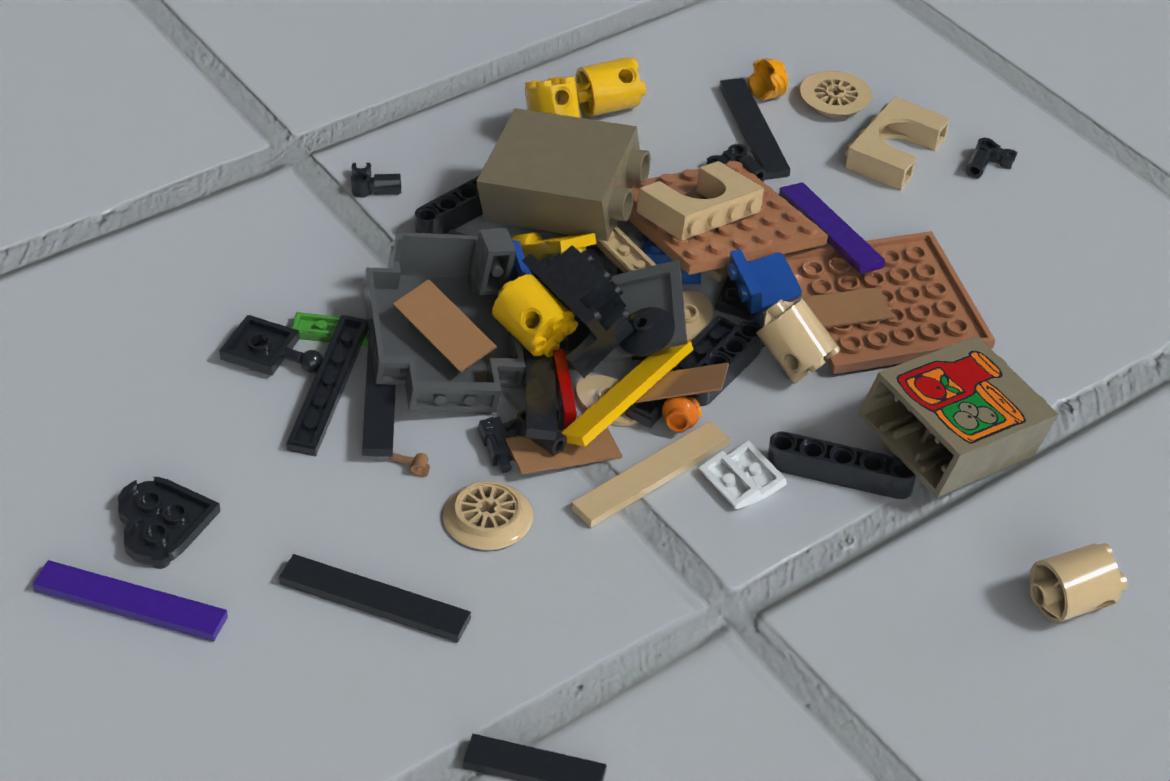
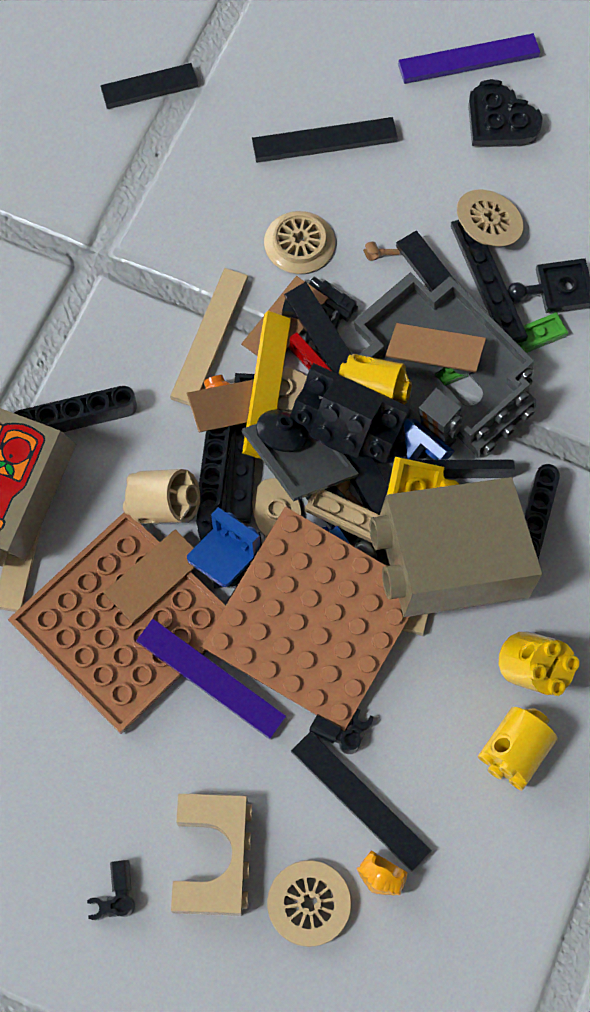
camera: 150 degrees right, 25 degrees up
tan arch [636,161,764,241] -> none
white slope [699,440,787,509] -> none
none -> tan piece [457,189,523,246]

